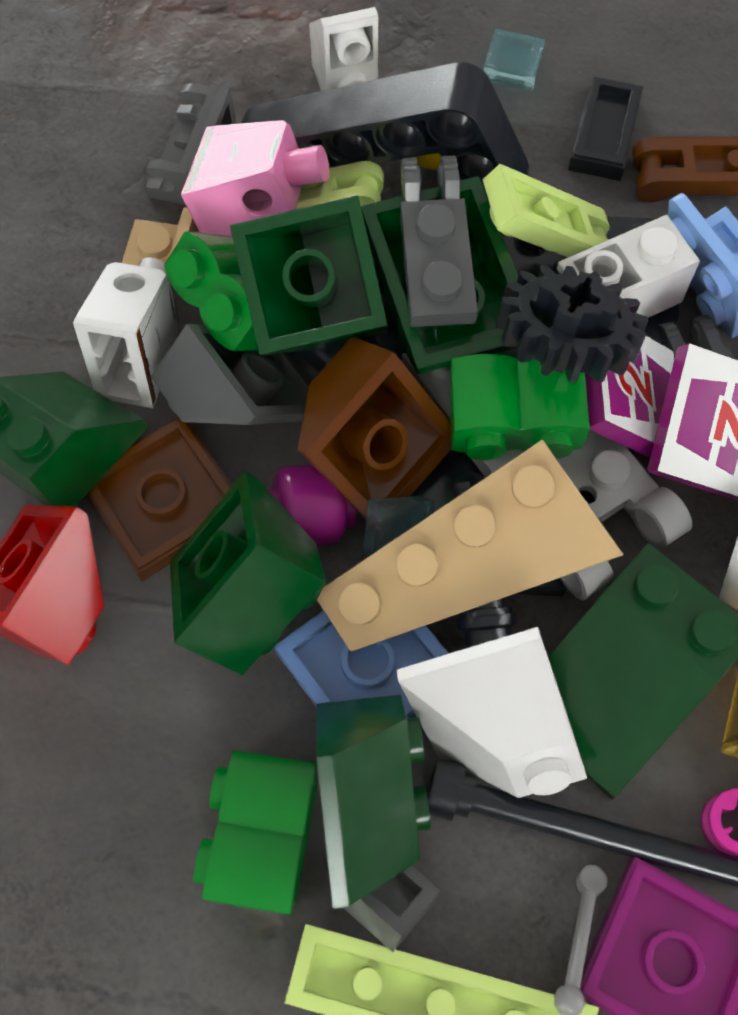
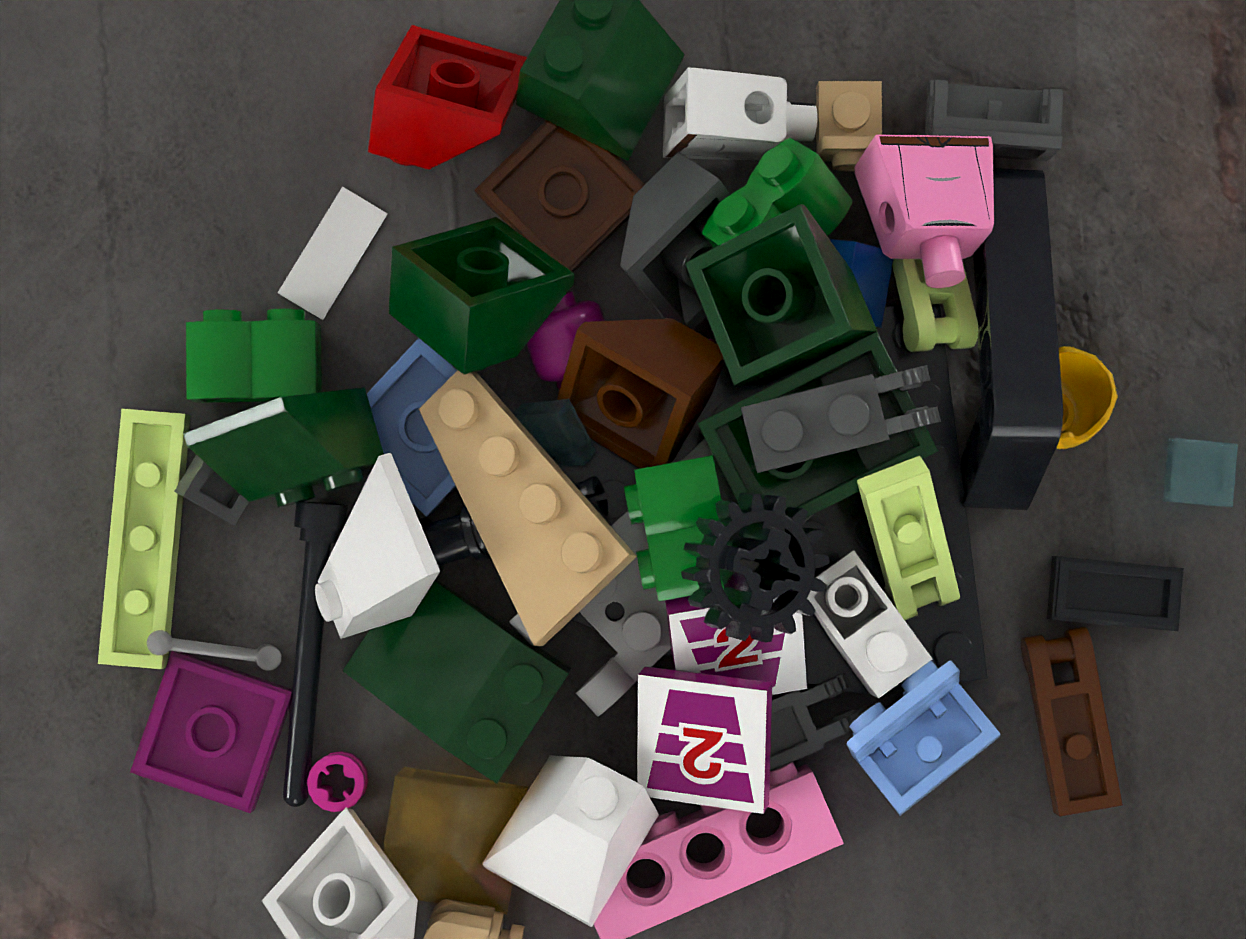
camera: 80 degrees right, 20 degrees up
white slope [309,7,378,91] -> none
none -> white sticker [278,187,388,320]

